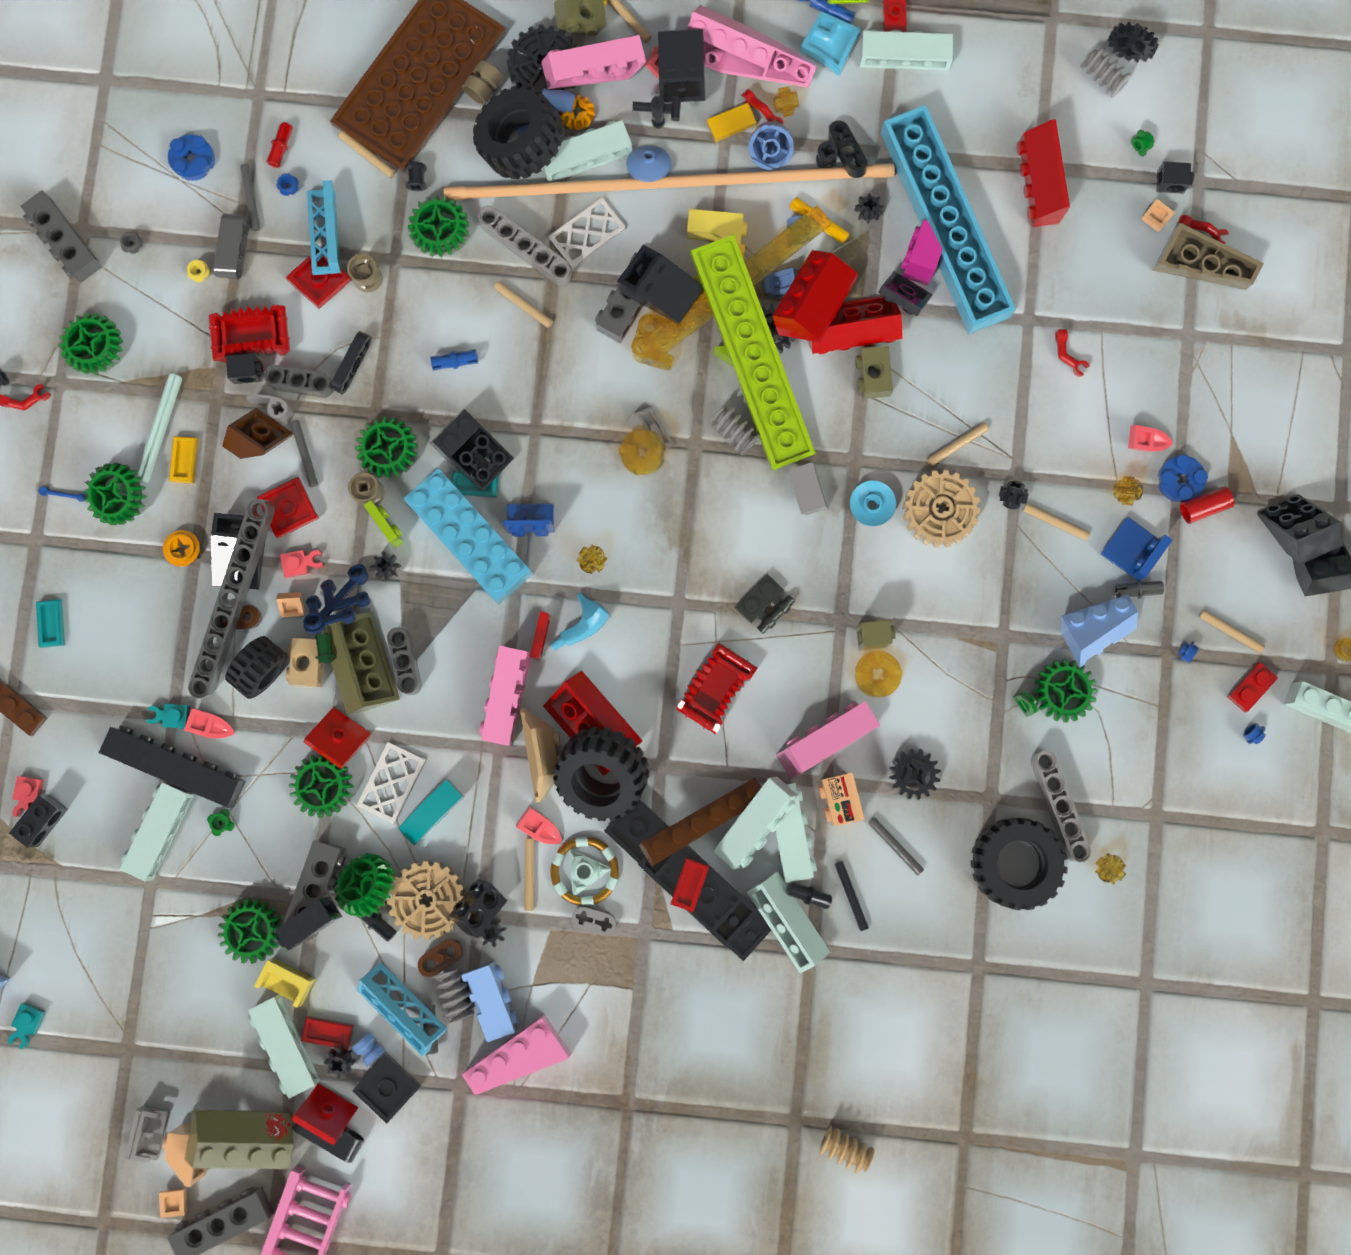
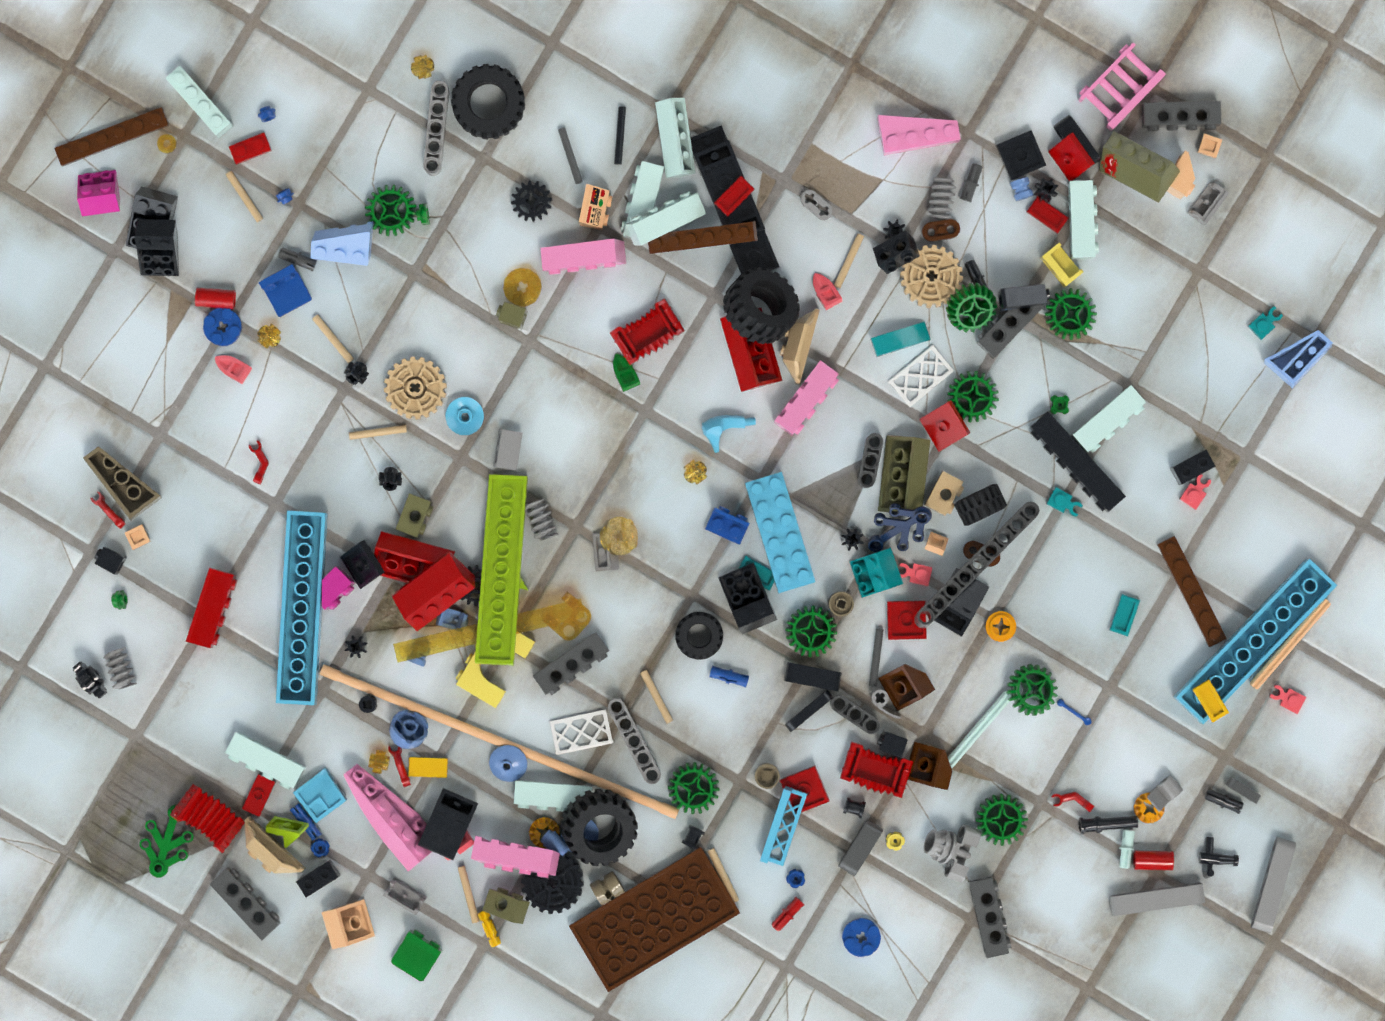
camera: 155 degrees left, 5 degrees up
dark grey plate [120,232,143,254] -> none
yellow tile [169,436,199,484] -> none
coral plate [184,707,235,739] -> none
dark grey bar [240,164,261,231] -> none
dark green pin [315,633,335,664] -> none
medium azure fence [357,963,447,1057] -> none
lime plate [364,500,403,548] -> none
light blue wedge [461,961,519,1042] -> none
red tile [529,611,551,661] -> none
light aqua piece [550,836,619,906] -> none
black slope [617,244,704,325] -> none
black piece [632,96,681,129] -> none
pearl dark grey plate [735,574,795,634] -> none
black axle [786,882,832,909] -> none
yellow axle [789,197,849,244] -> none
black beam [828,120,868,178] -> none
none -> black gear [379,467,402,491]
none -> green plate [613,354,641,392]
none -> black tyre [675,612,723,660]
none -> black beam [784,662,842,691]
none -> black bush [843,797,866,818]
none -> teal slope [850,548,903,598]
none -> reddish brown slope [908,742,953,790]
none -> light grey beam [923,824,981,882]

